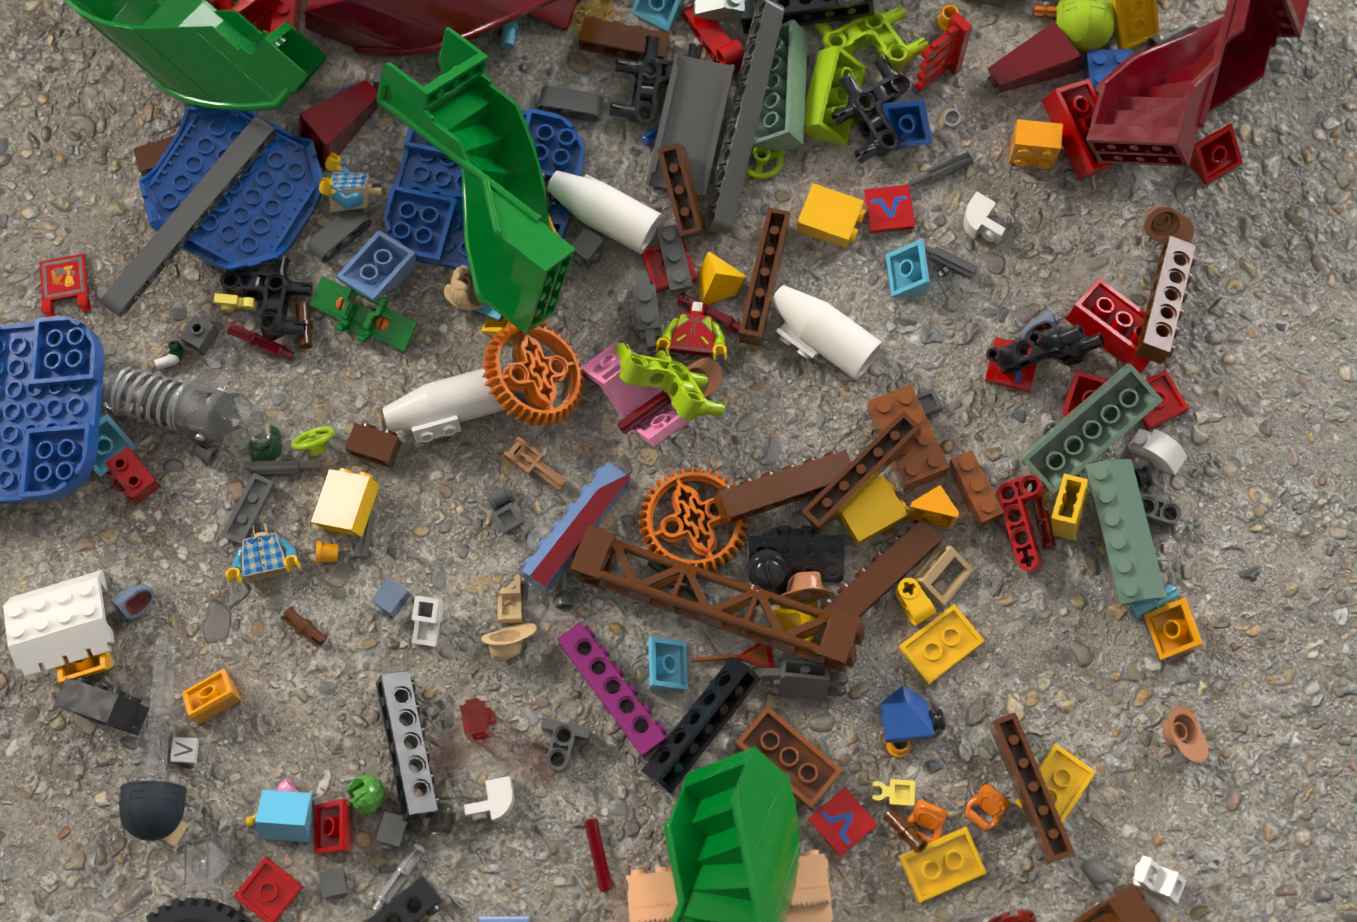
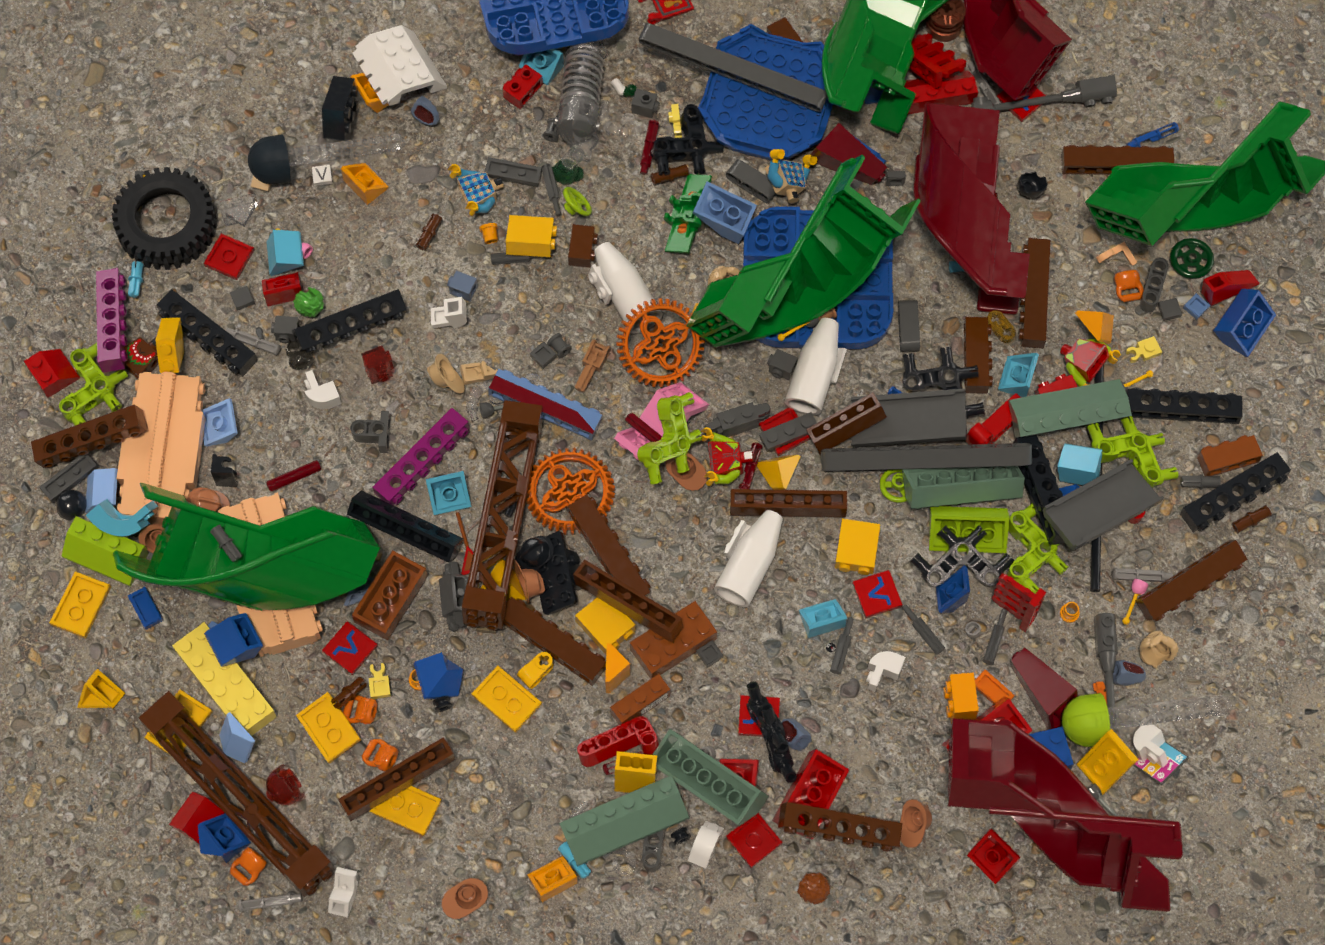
camera: 75 degrees right, 5 degrees down
tan tile [912,544,974,607] -> none
none -> dark orange piece [797,873,831,904]
none -> orange tile [975,670,1015,704]
none -> dark grey axle [983,609,1008,665]

